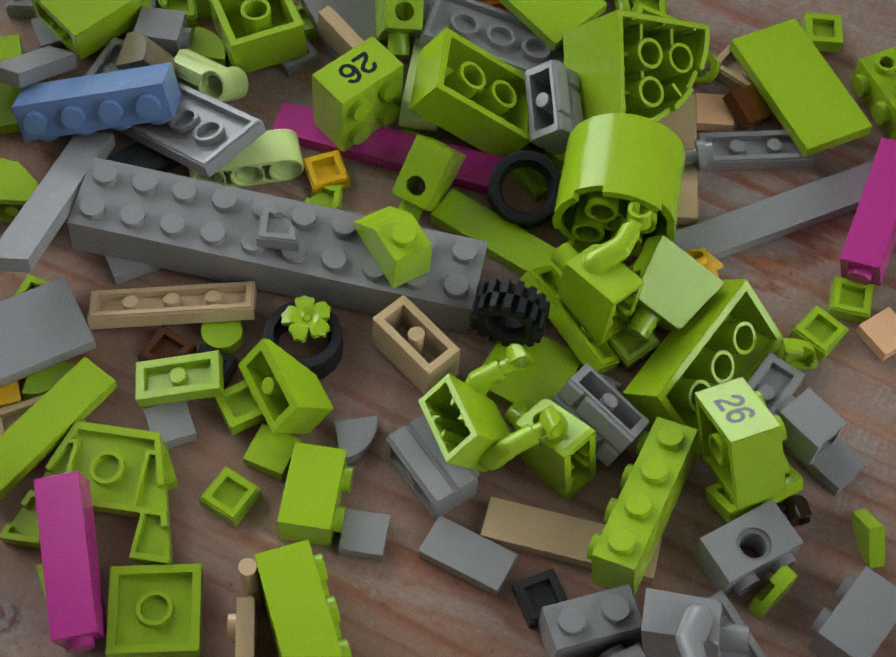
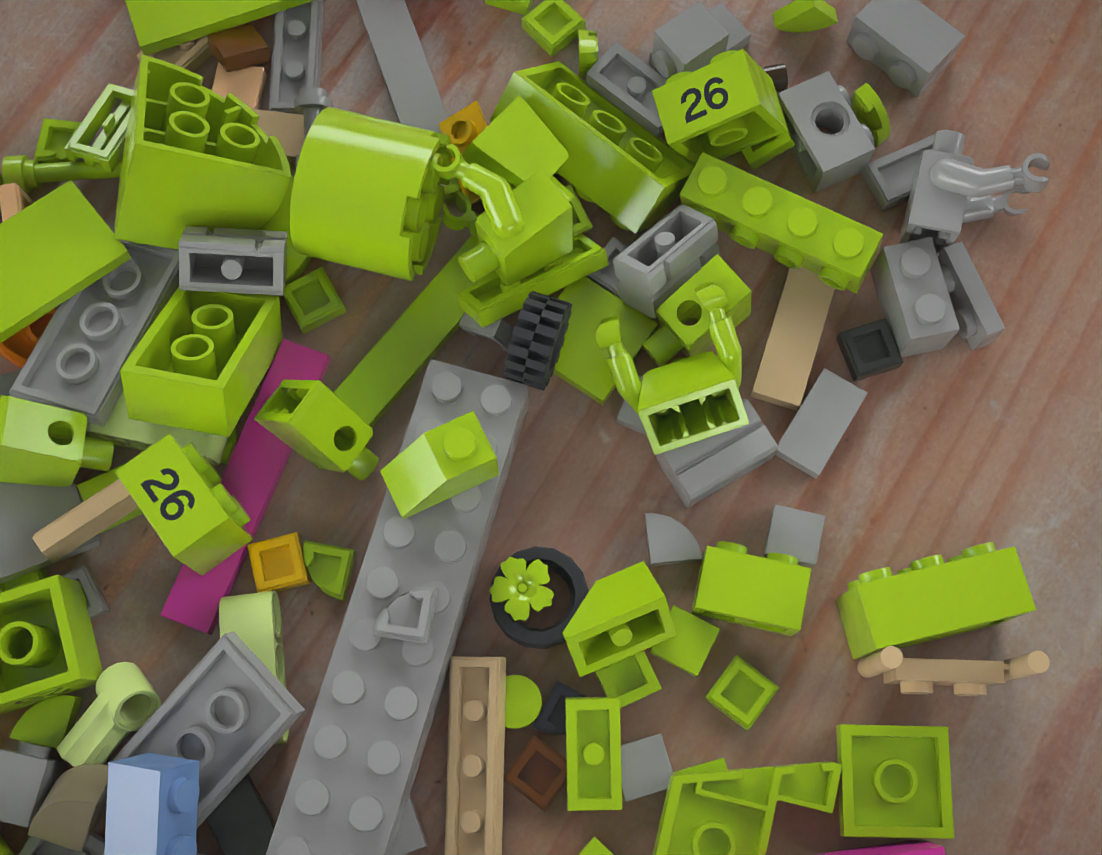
camera: 80 degrees left, 15 degrees up
tan brick [372,295,461,395] -> none
black tyre [487,150,561,229] -> none

